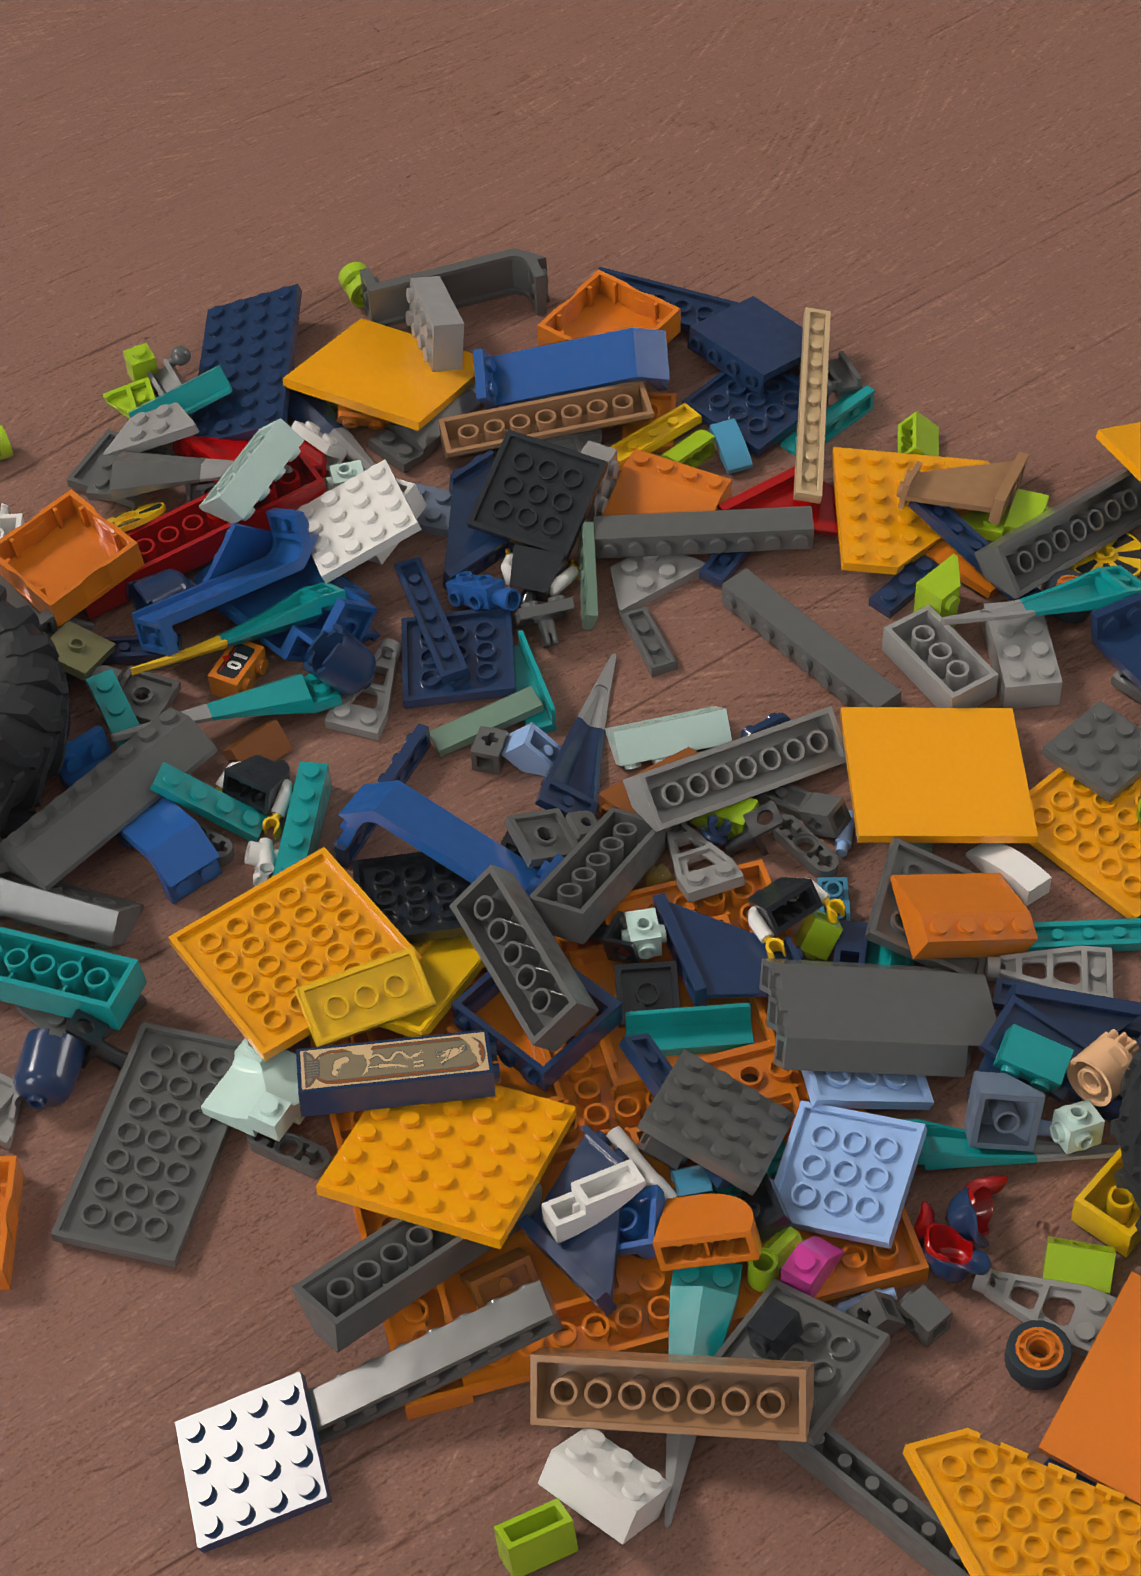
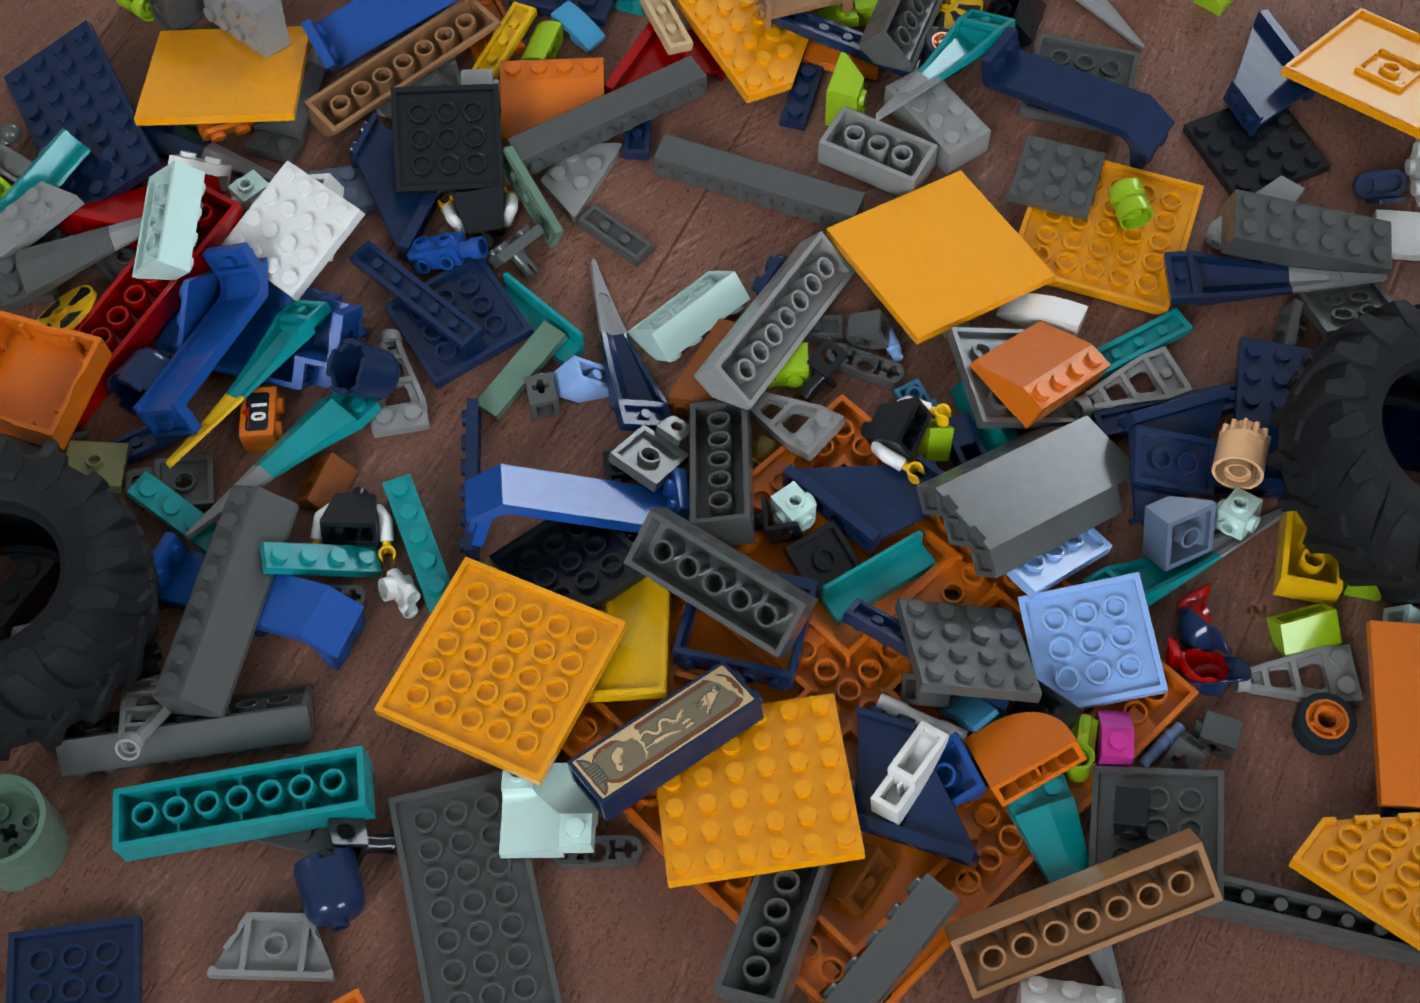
camera: 30 degrees left, 10 degrees up
yellow tile [294,946,436,1047] -> none
dark blue plate [700,814,732,847] -> none
teal brick [993,1024,1074,1092] -> none

